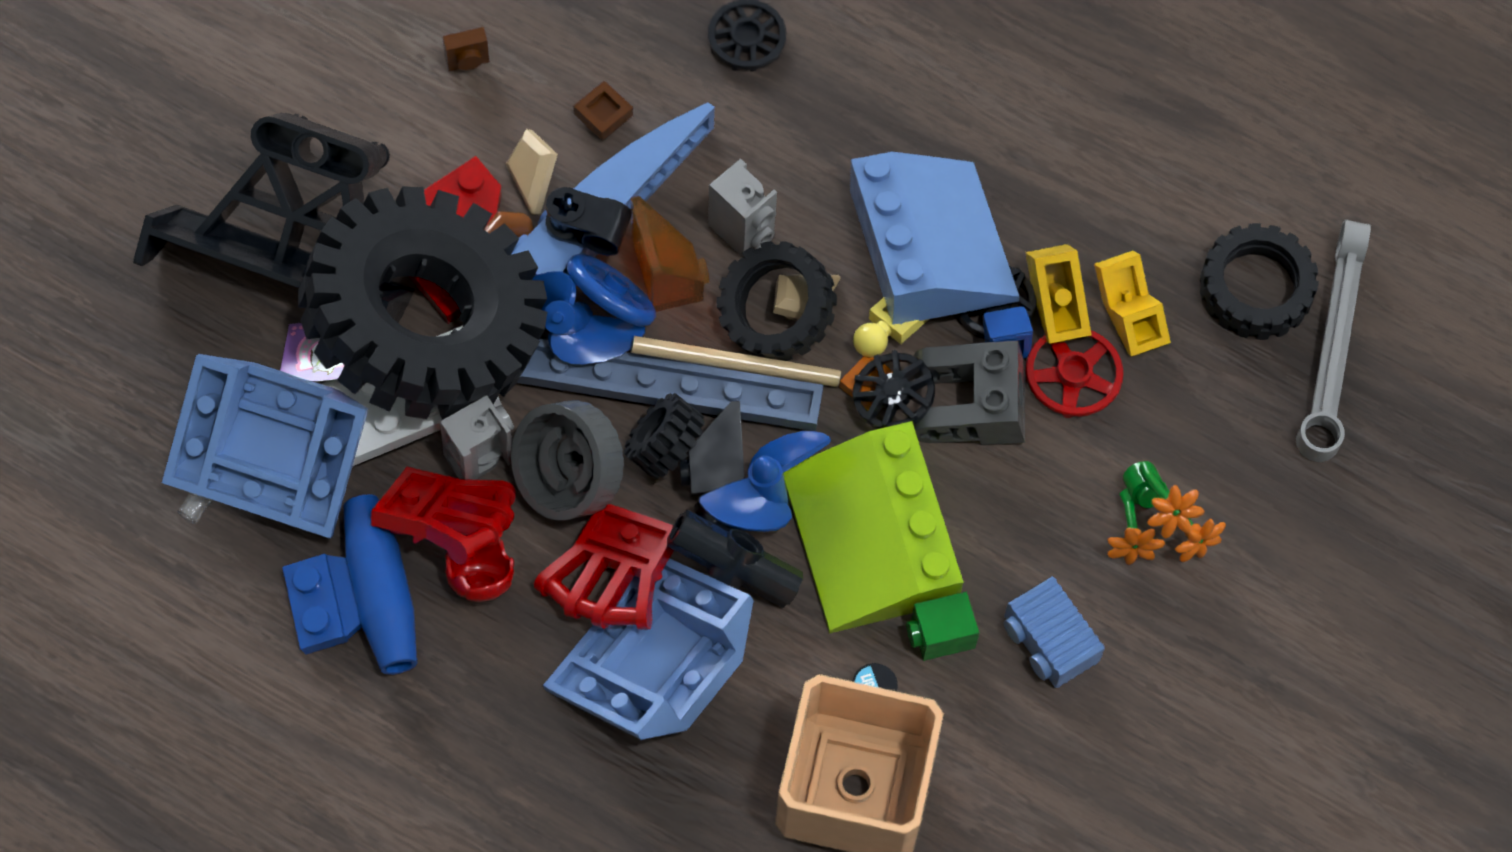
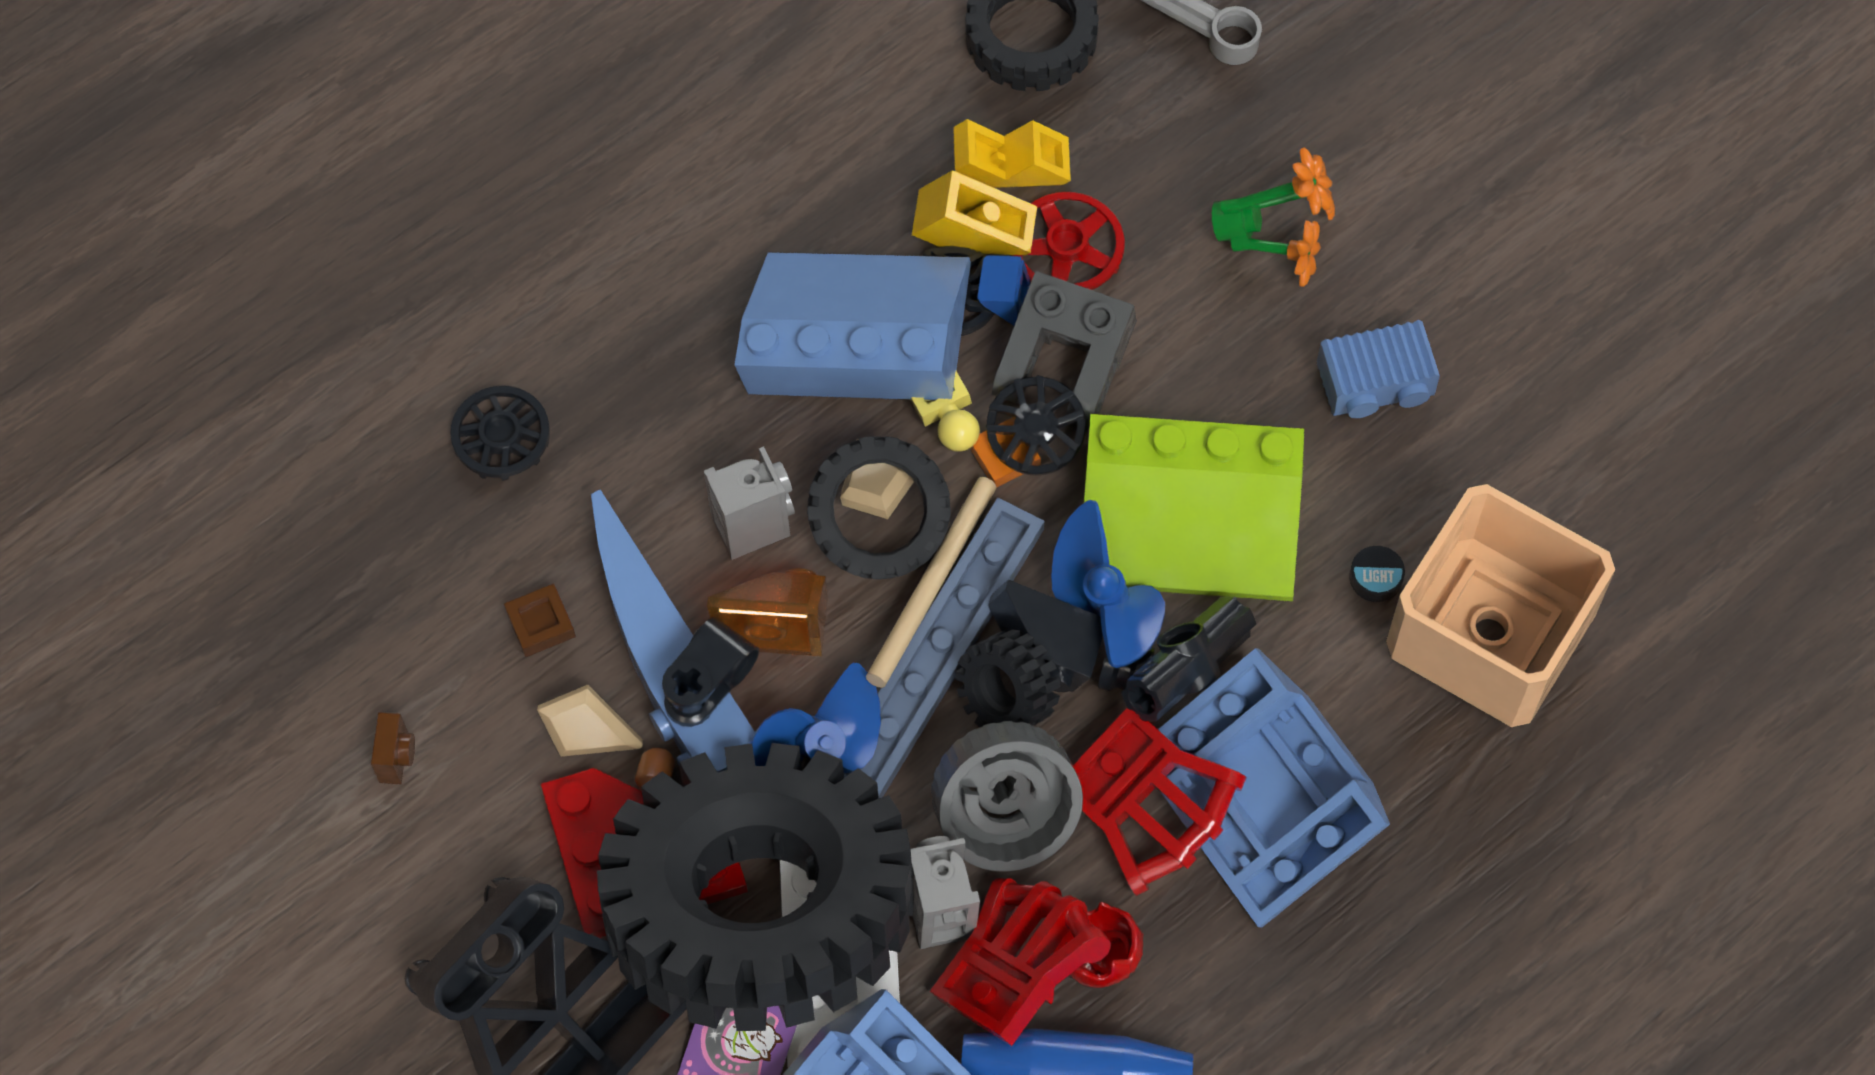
camera: 65 degrees left, 0 degrees up
blue plate [567,254,656,326] -> none
green brick [906,591,979,661] -> none

